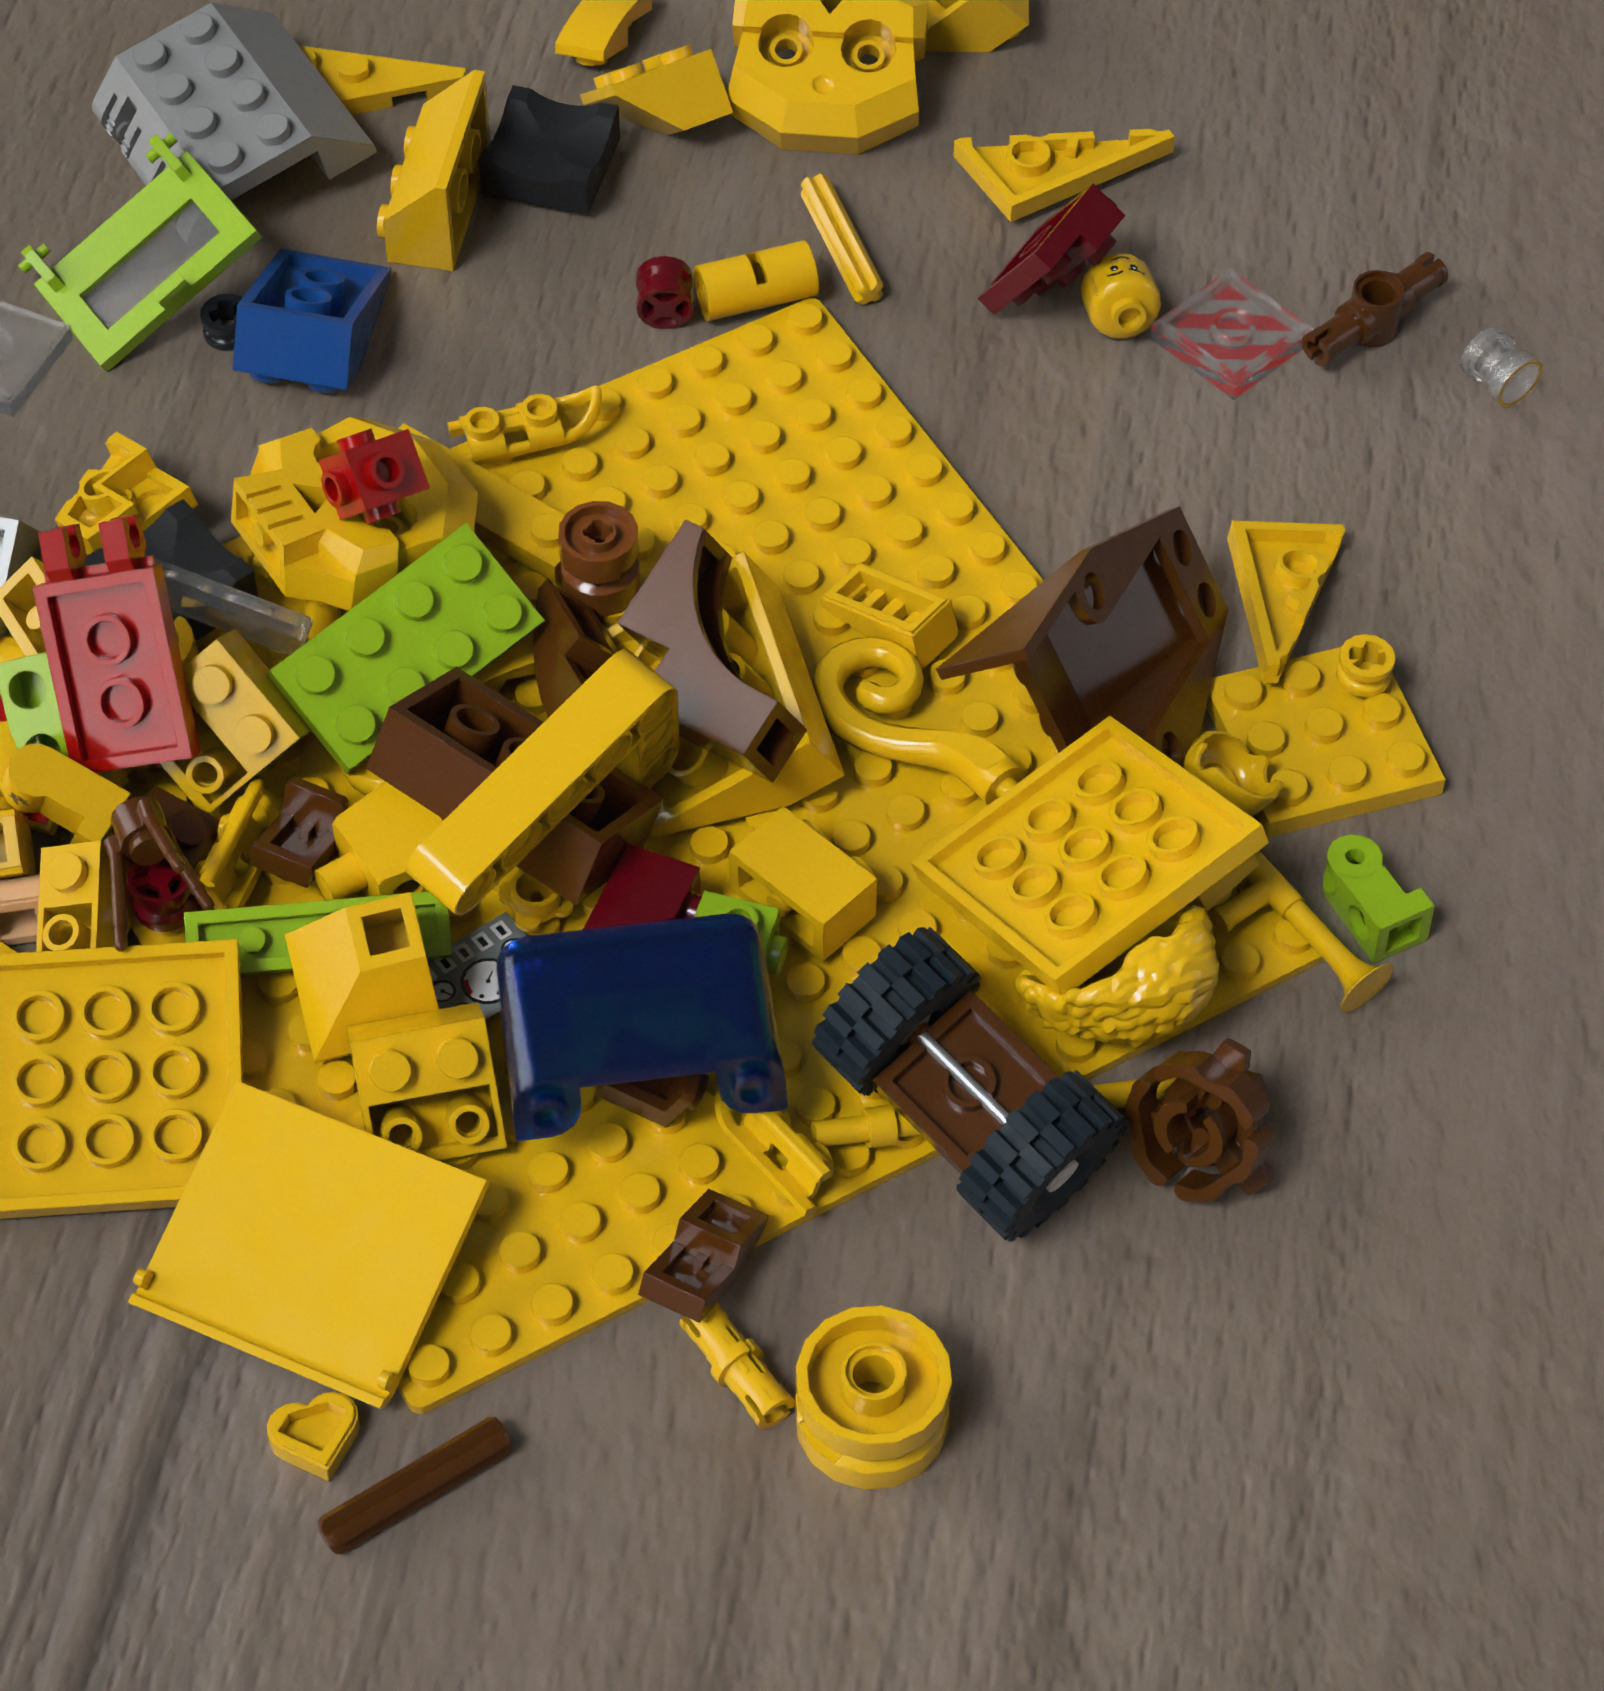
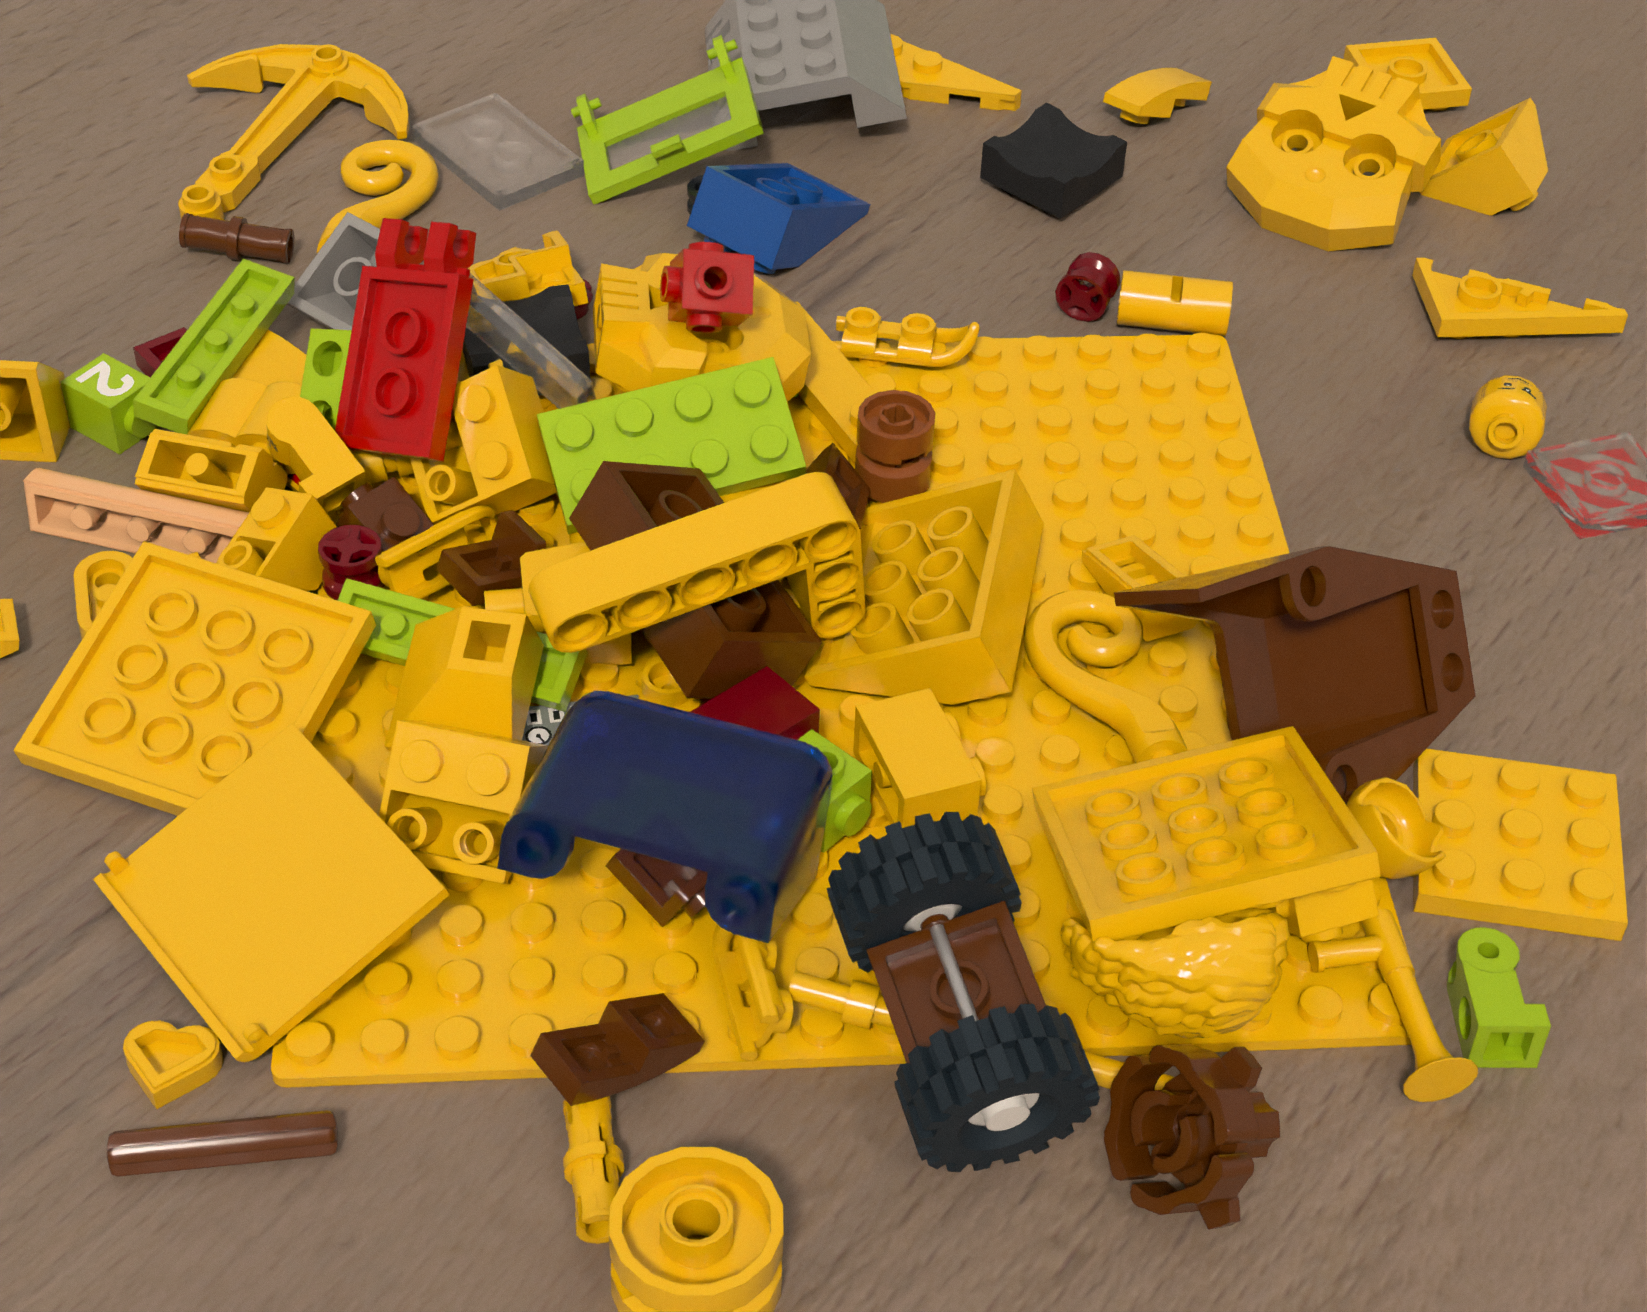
camera: 25 degrees right, 10 degrees down
reddish brown plant [103,796,214,952] -> none
yellow slope [377,70,491,271] -> none
yellow slope [580,44,733,135] -> none
reddish brown arch [618,519,807,783] -> none
yellow axle [801,173,883,305] -> none
dark red plate [978,183,1126,315] -> none
yellow wing [1227,520,1345,683] -> none
yellow bush [1336,634,1395,697] -> none

